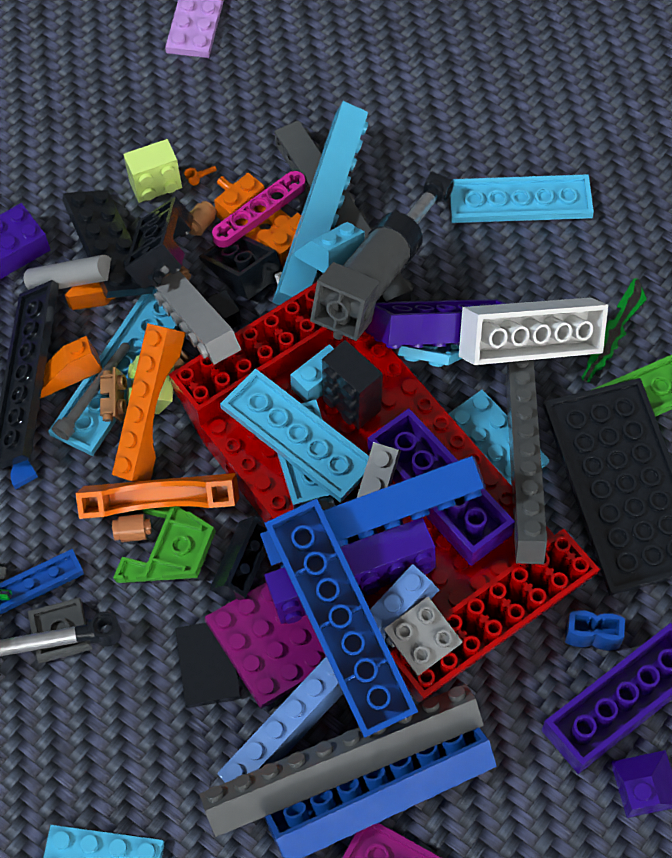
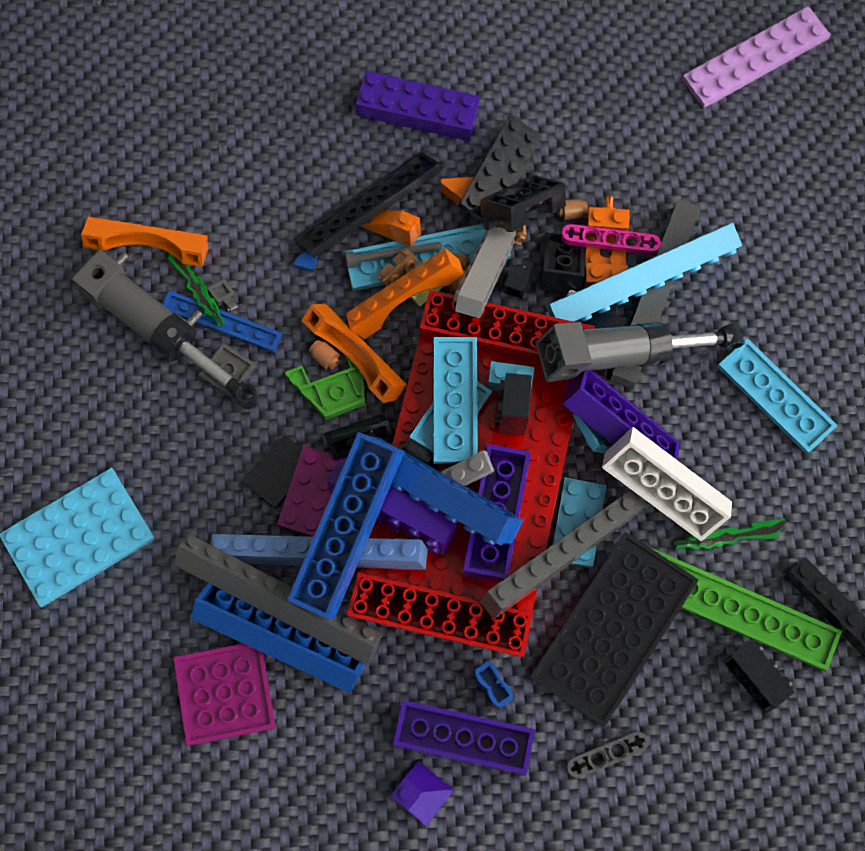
camera: 45 degrees right, 10 degrees up
light grey brick [24,255,111,290] -> none
yellowish green brick [123,139,182,203] -> none
orange hand [184,166,217,186] -> none
medium azure slope [294,222,365,273] -> none
light grey hinge [383,597,463,676] -> none

